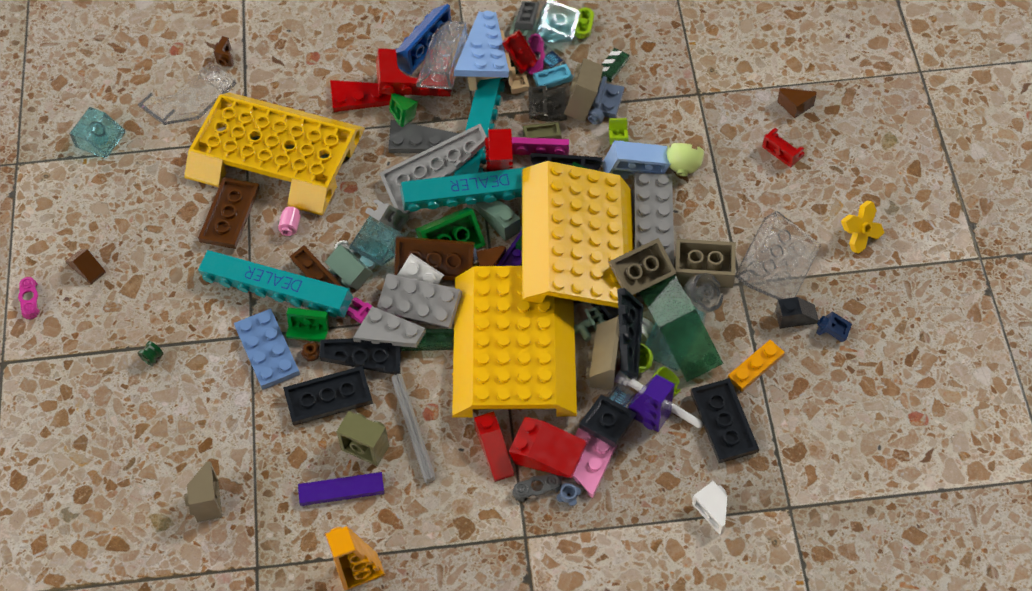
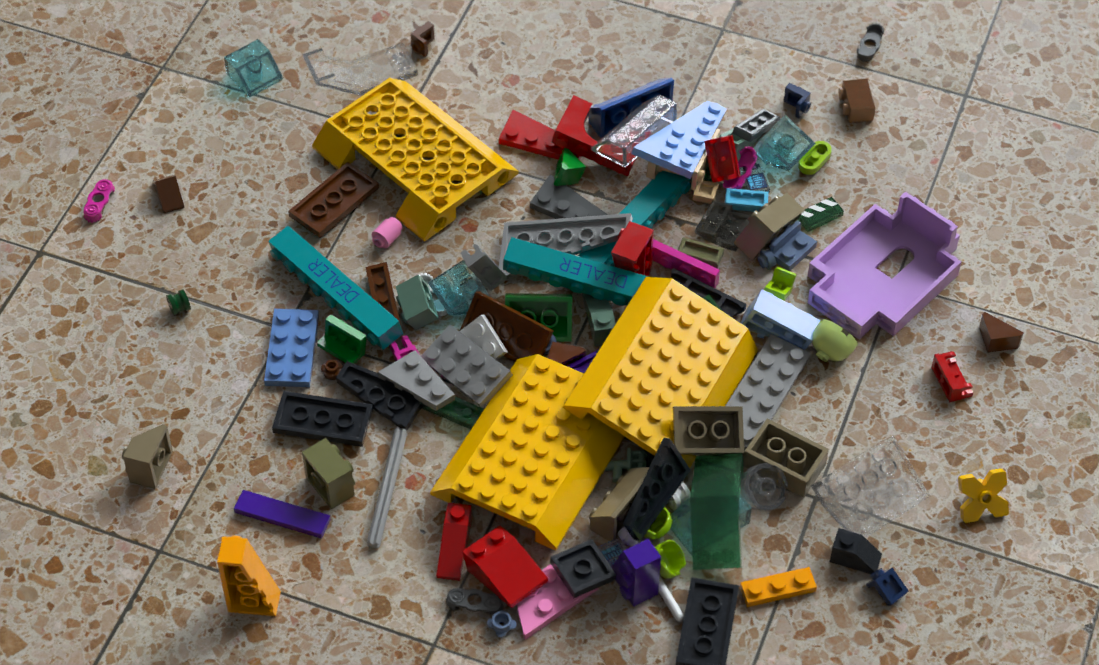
camera: 25 degrees right, 5 degrees down
none -> lavender panel [807,192,961,340]

